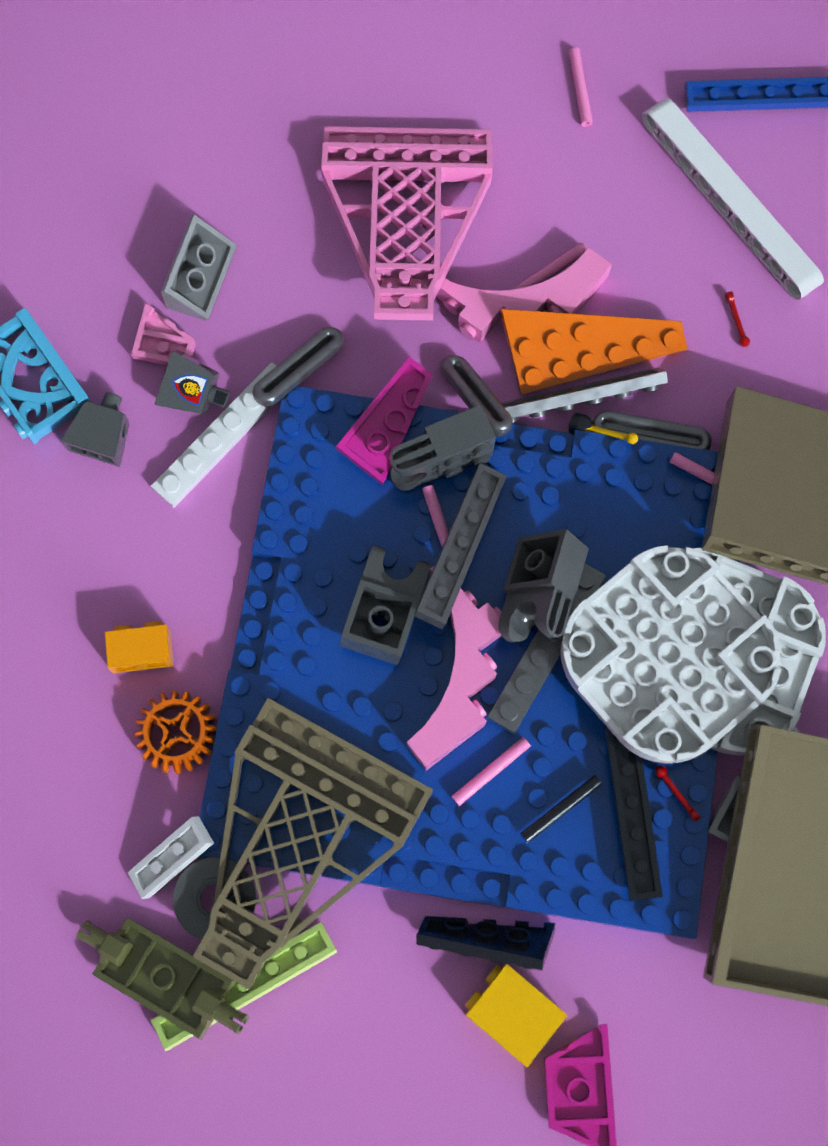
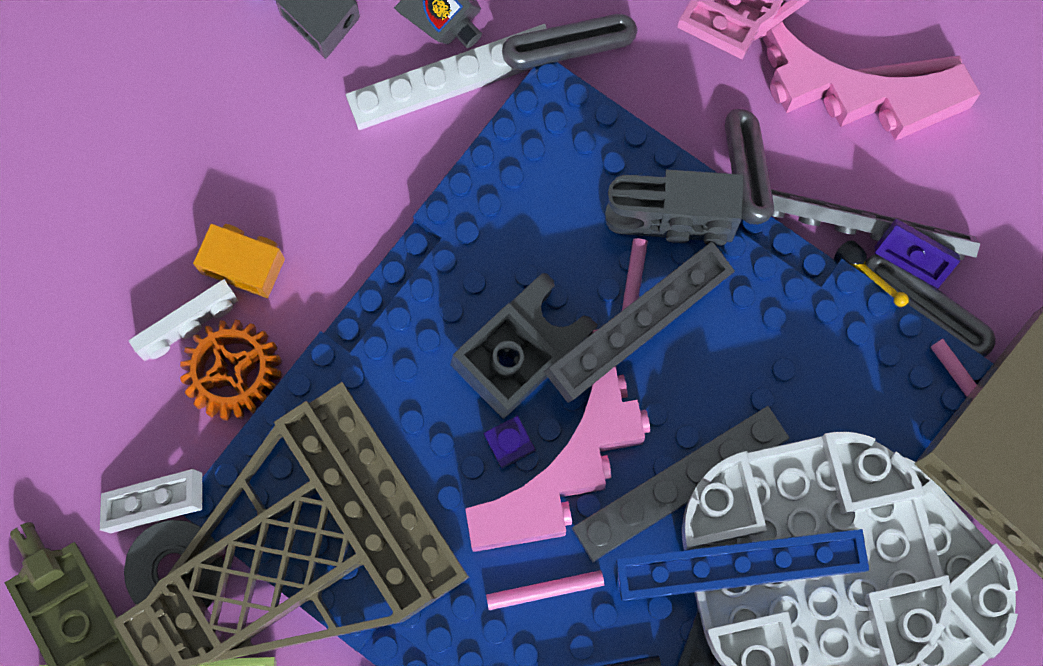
camera: 30 degrees right, 0 degrees up
dark pink wing [335,356,433,486] -> none
dark grey brick [498,529,589,642] -> none
orange wing [500,309,687,395] -> none
none -> white plate [128,279,239,361]
none -> dark purple plate [483,415,536,469]
none -> blue plate [616,529,869,601]
none -> dark purple plate [875,219,960,289]

